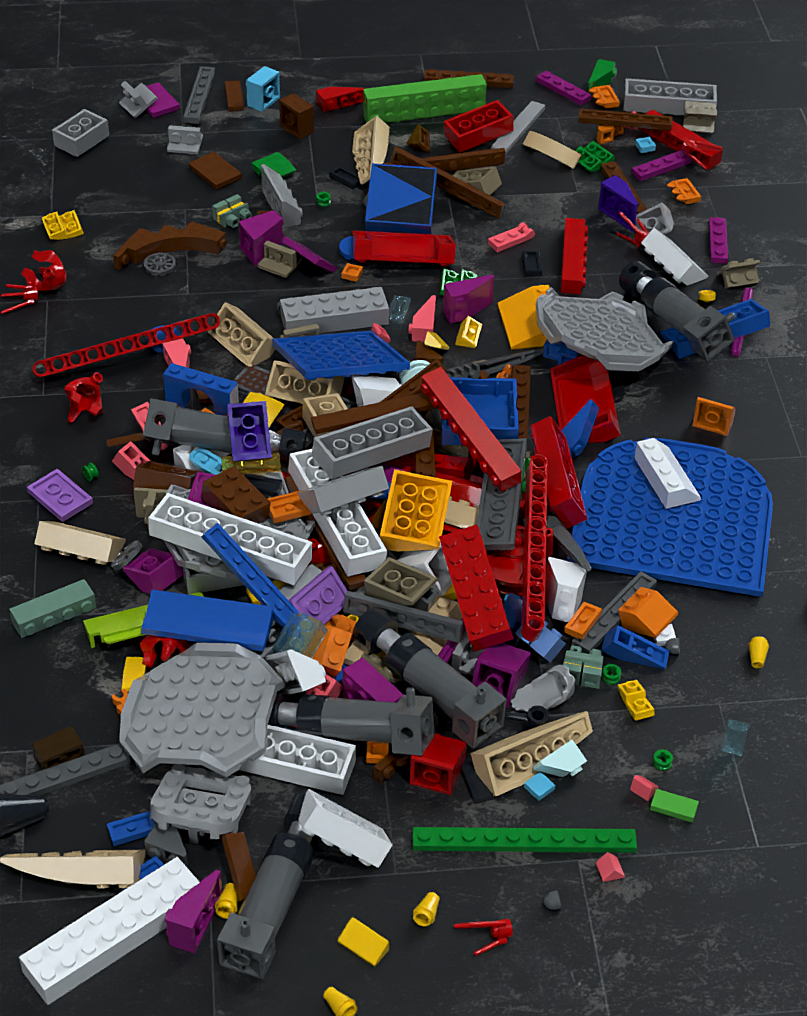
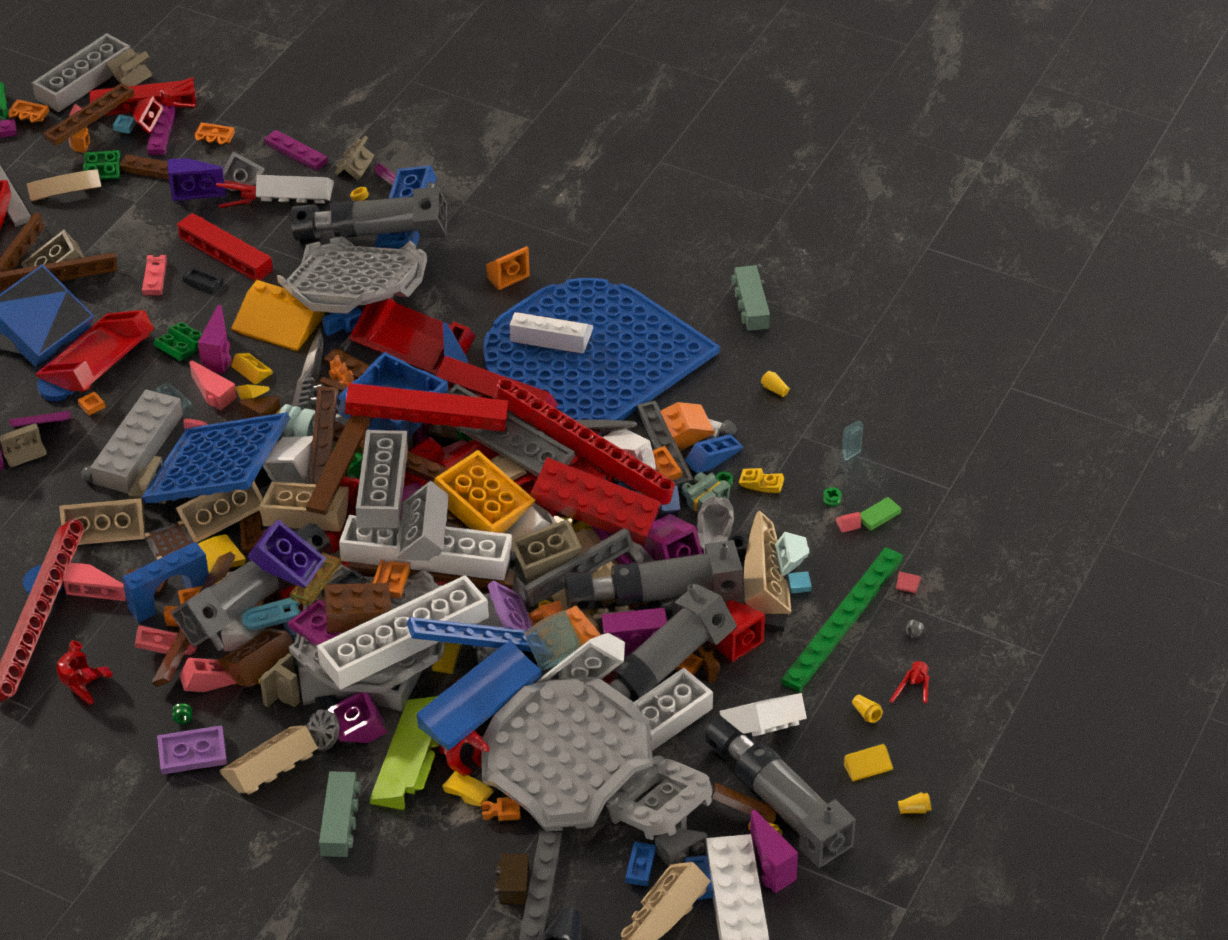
camera: 55 degrees left, 0 degrees up
none -> red slope [132,96,164,134]

